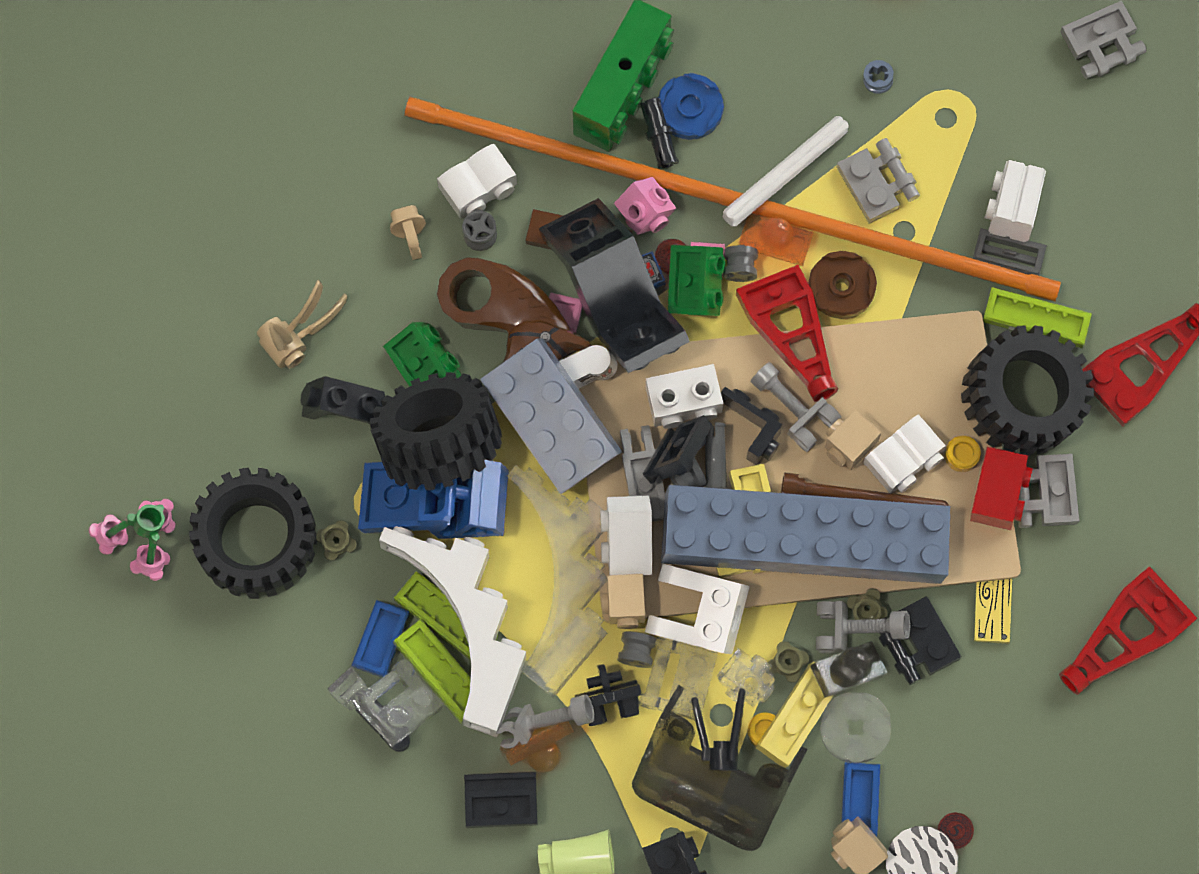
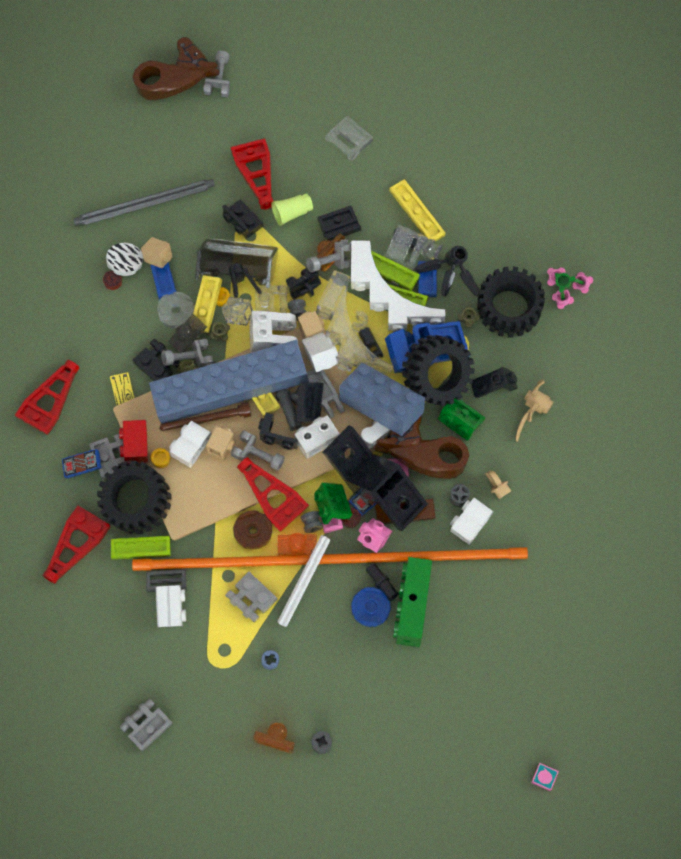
camera: 160 degrees right, 5 degrees down
none -> tile [62,449,102,478]
none -> piece [352,311,384,362]
none -> light yellow tile [389,179,446,245]
none -> black plant [415,246,479,297]

